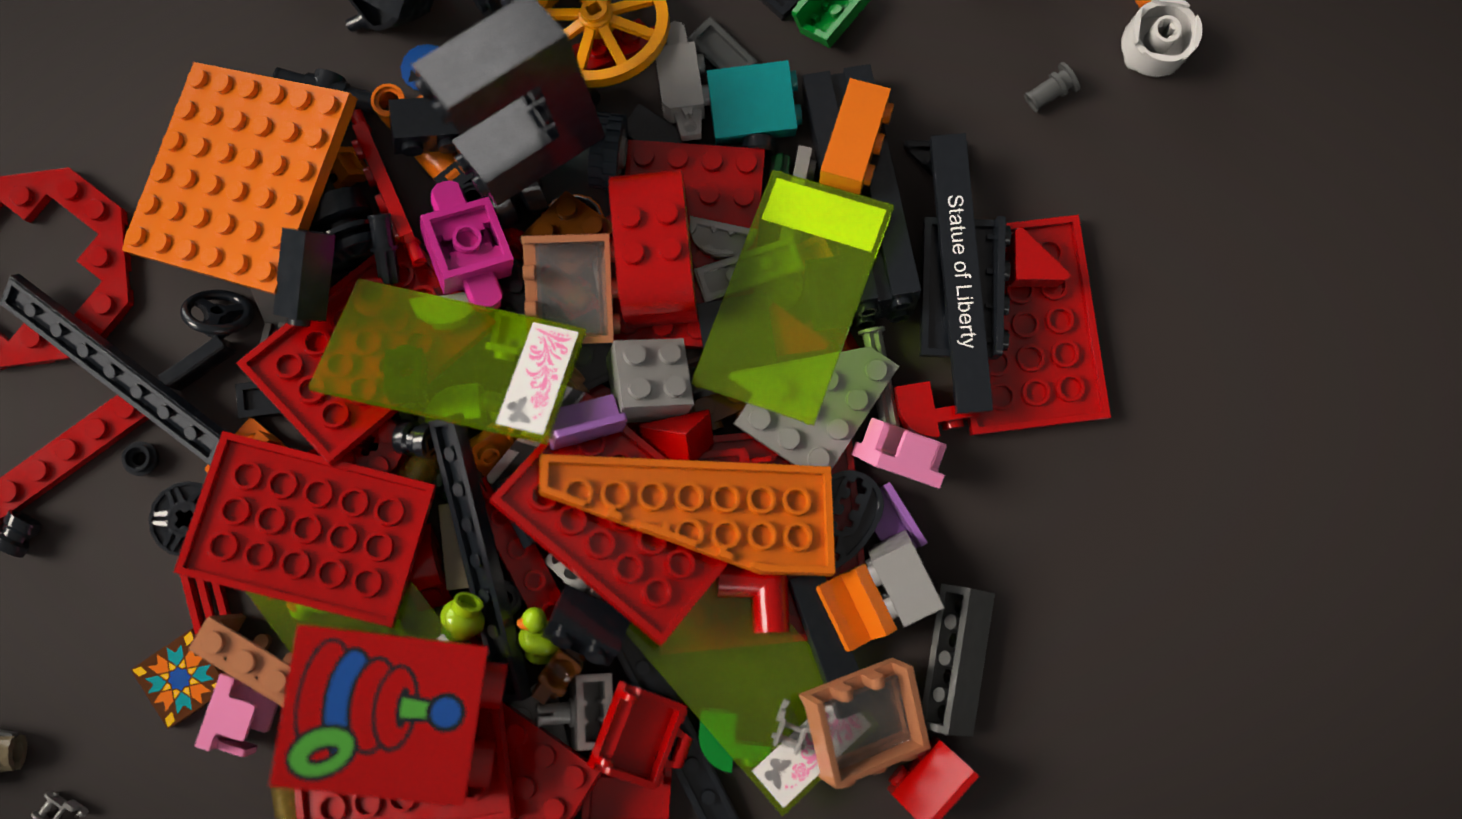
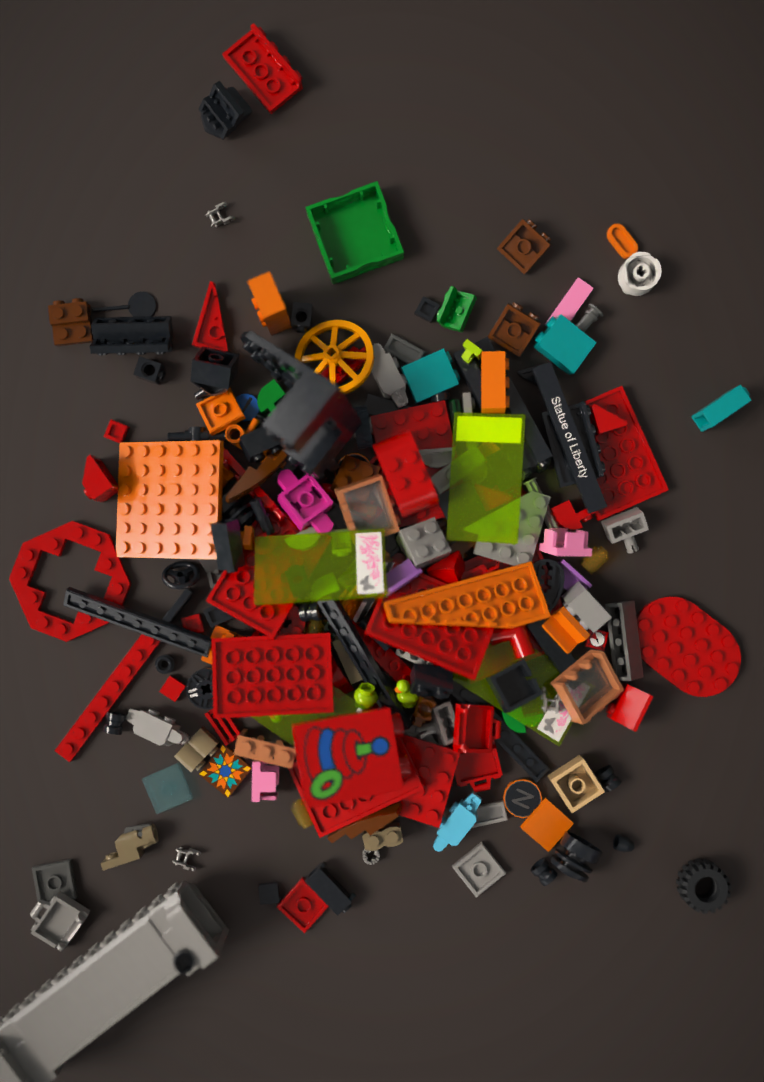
camera: 20 degrees left, 5 degrees up
none -> red slope [82,454,119,502]
none -> red tile [104,420,130,443]
none -> light grey hinge [126,709,190,746]
none -> clear light blue plate [142,763,193,814]
none -> red tile [159,675,187,702]
none -> dark tan brick [174,726,219,772]
none -> red tile [181,613,205,633]
none -> orange tile [196,388,246,436]
none -> reddish brown slope [225,448,288,504]
none -> orange tile [240,526,255,550]
none -> lime tile [461,339,483,364]
none -> black piece [486,659,543,713]
none -> reddish brown plate [488,302,541,357]
none -> teal brick [534,314,597,375]
none -> bright pink tile [545,277,593,325]
none -> clear yellow brick [580,546,609,574]
none -> tile [585,628,609,651]
none -> light grey brick [601,507,649,553]
none -> red plate [636,597,741,697]
none -> teal brick [691,384,752,432]

